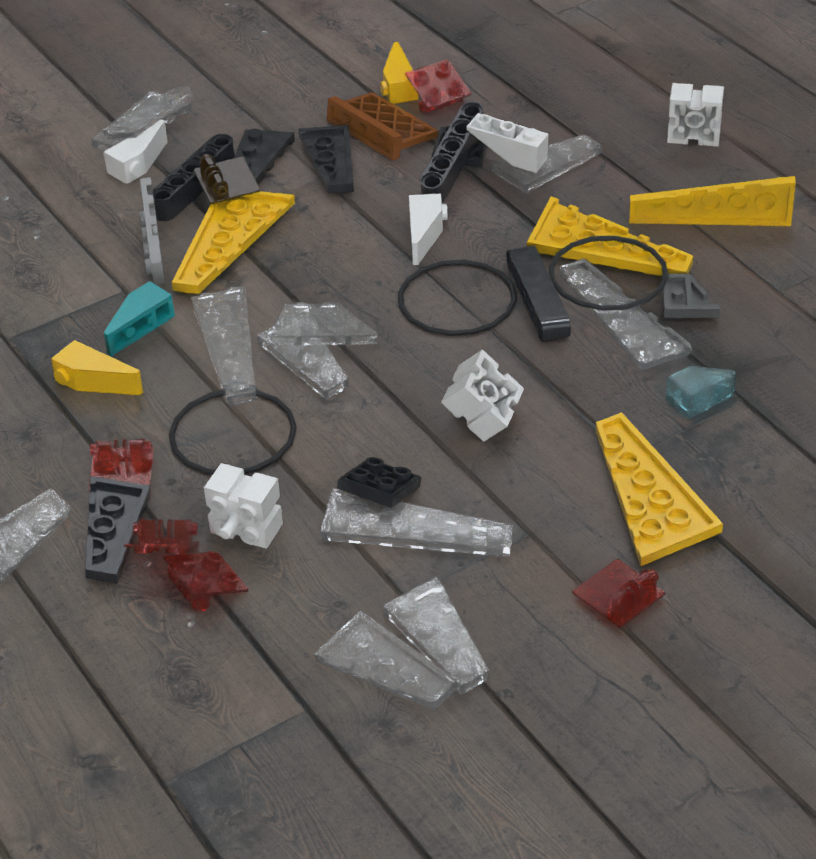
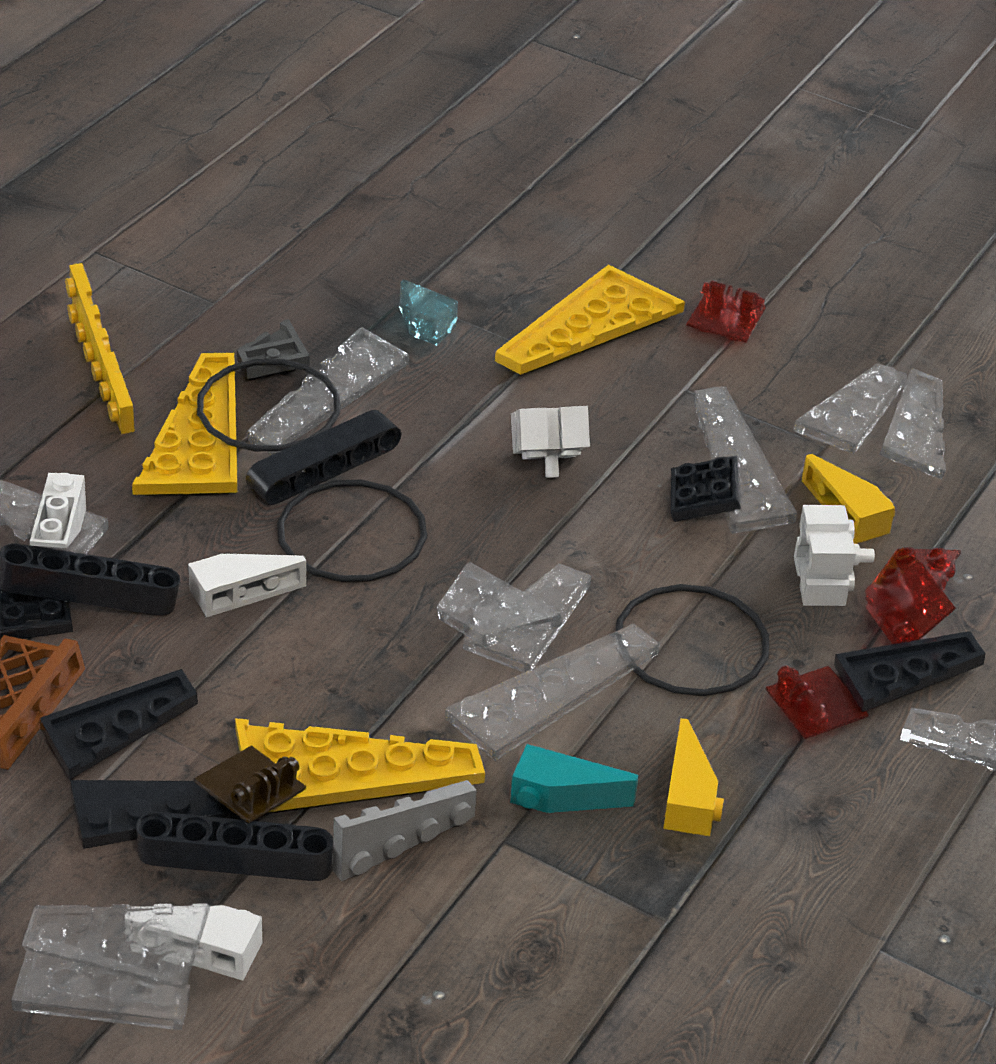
camera: 120 degrees left, 0 degrees up
none -> yellow slope [802,454,895,544]

